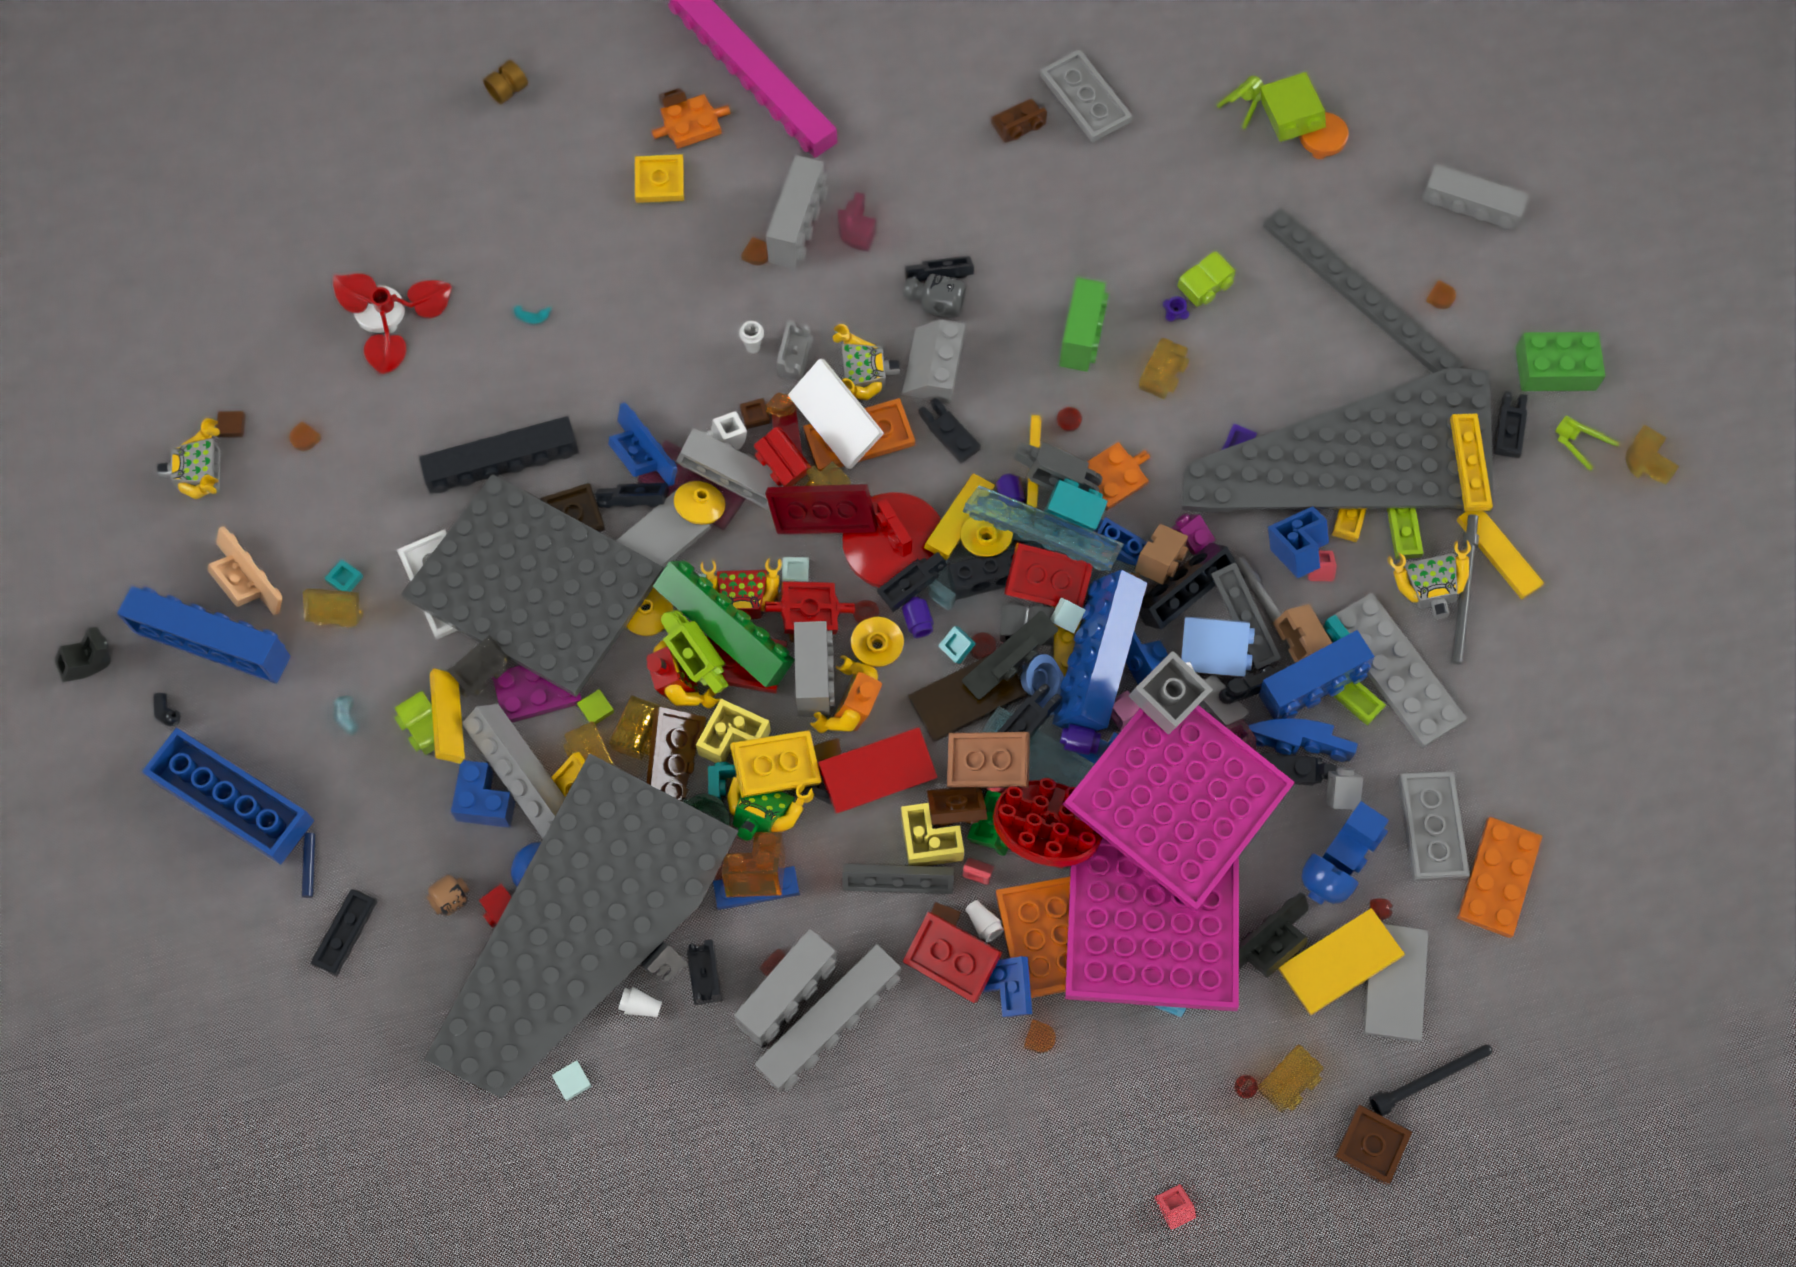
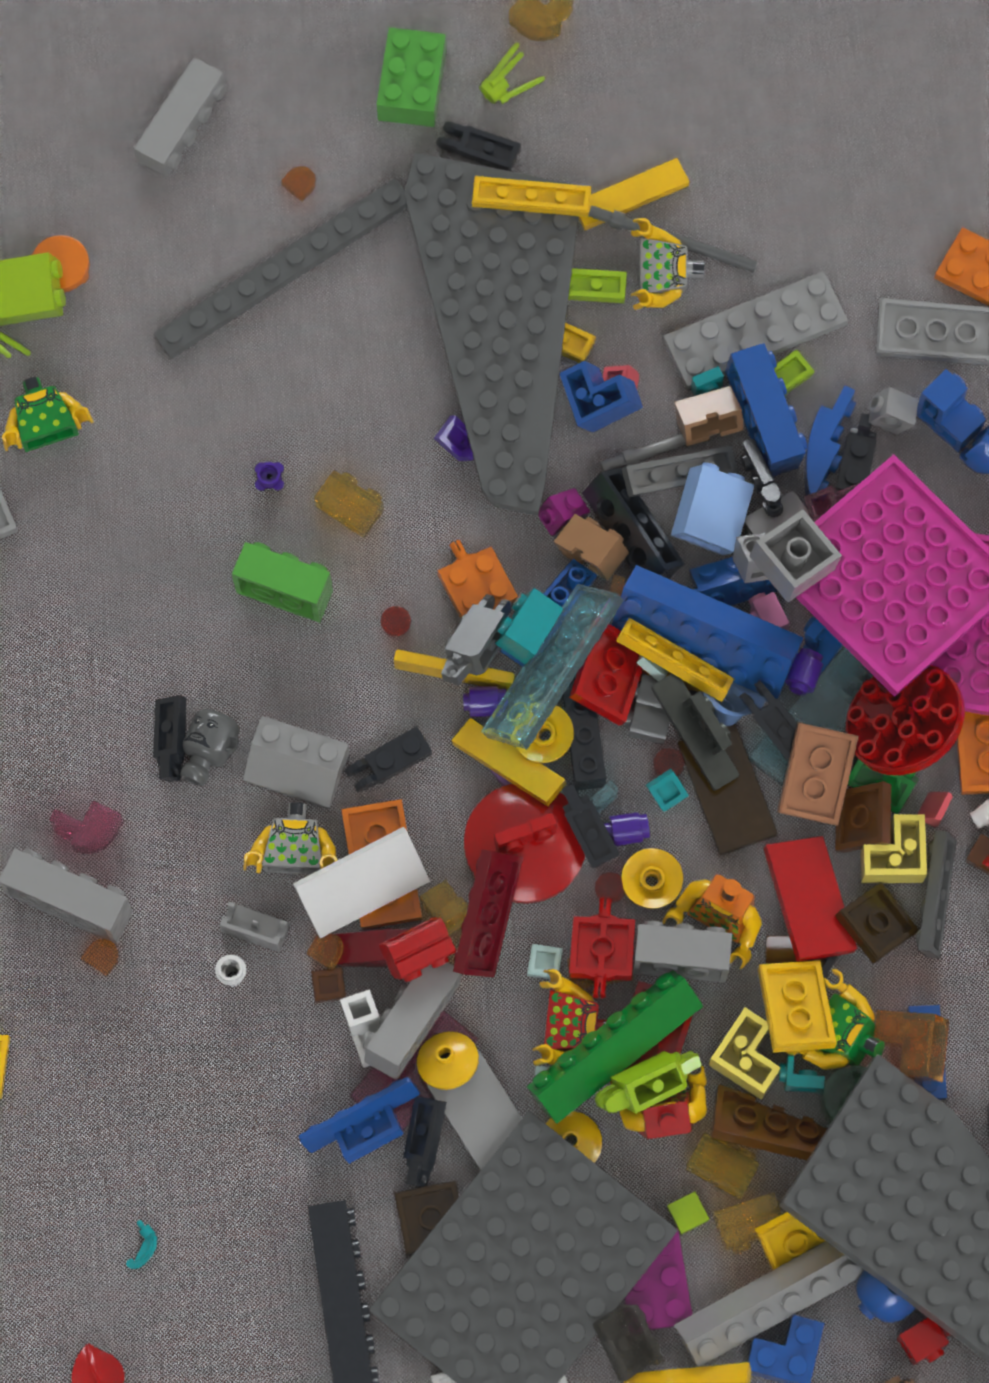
camera: 80 degrees left, 5 degrees up
lime brick [1177,251,1236,307] -> none
none -> torso [2,377,94,453]
none -> yellow tile [616,618,734,702]
none -> dark brown tile [835,882,919,965]

